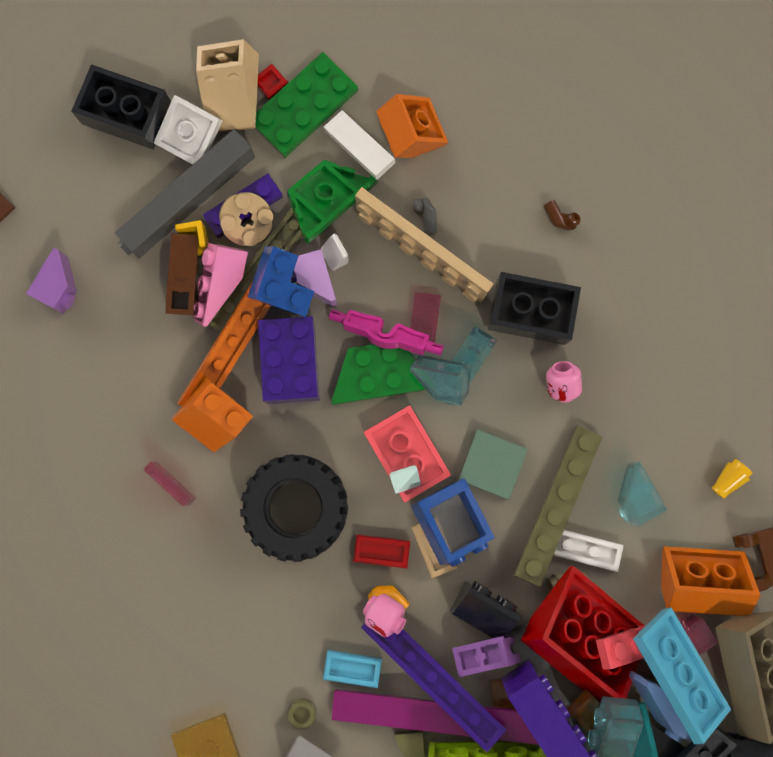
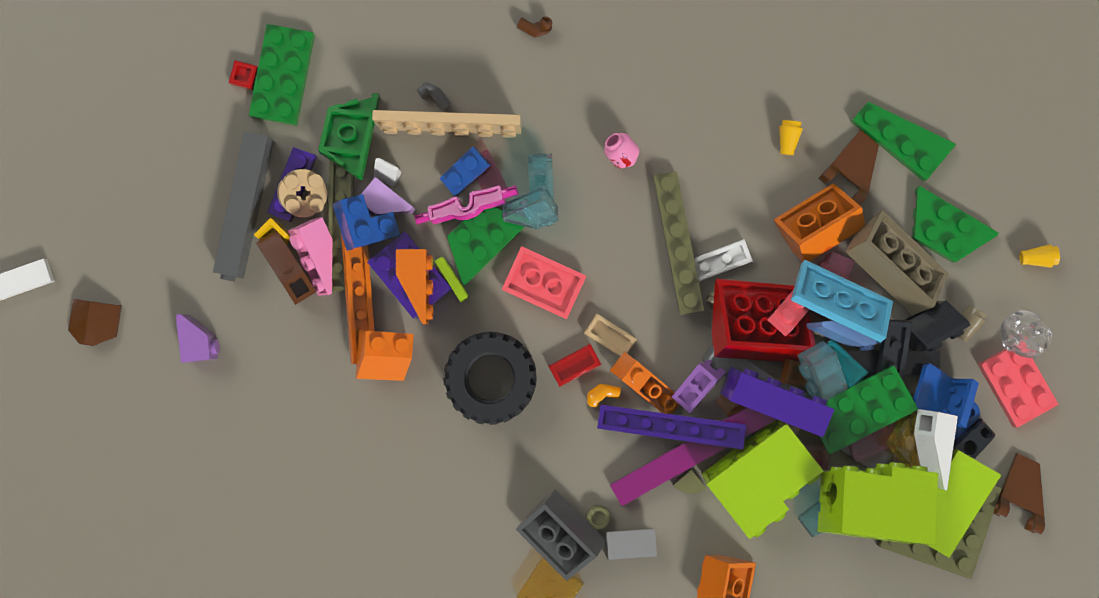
camera: 30 degrees left, 5 degrees up
black brick [71,64,171,150] -> none
clear pink tile [144,461,196,506] -> none
white plate [154,95,223,165] -> none
tan slope [196,39,259,133] -> none
medium azure tile [323,649,382,688] -> none
white tile [324,110,395,180] -> none
bright pink head [363,594,406,638] -> none
orange slope [376,94,448,158] -> none
light aqua slope [389,465,421,494] -> none
blue window [410,478,495,567] -> none
black slope [450,580,522,638] -> none
sand green tile [458,430,528,500] -> none
black brick [488,272,581,345] -> none
clear light blue slope [618,461,667,526] -> none
none -> orange slope [396,249,433,324]
none -> lime tile [435,257,470,302]
none -> blue plate [439,146,491,196]
none -> dark grey slope [516,490,606,581]
none -> orange slope [609,352,680,414]

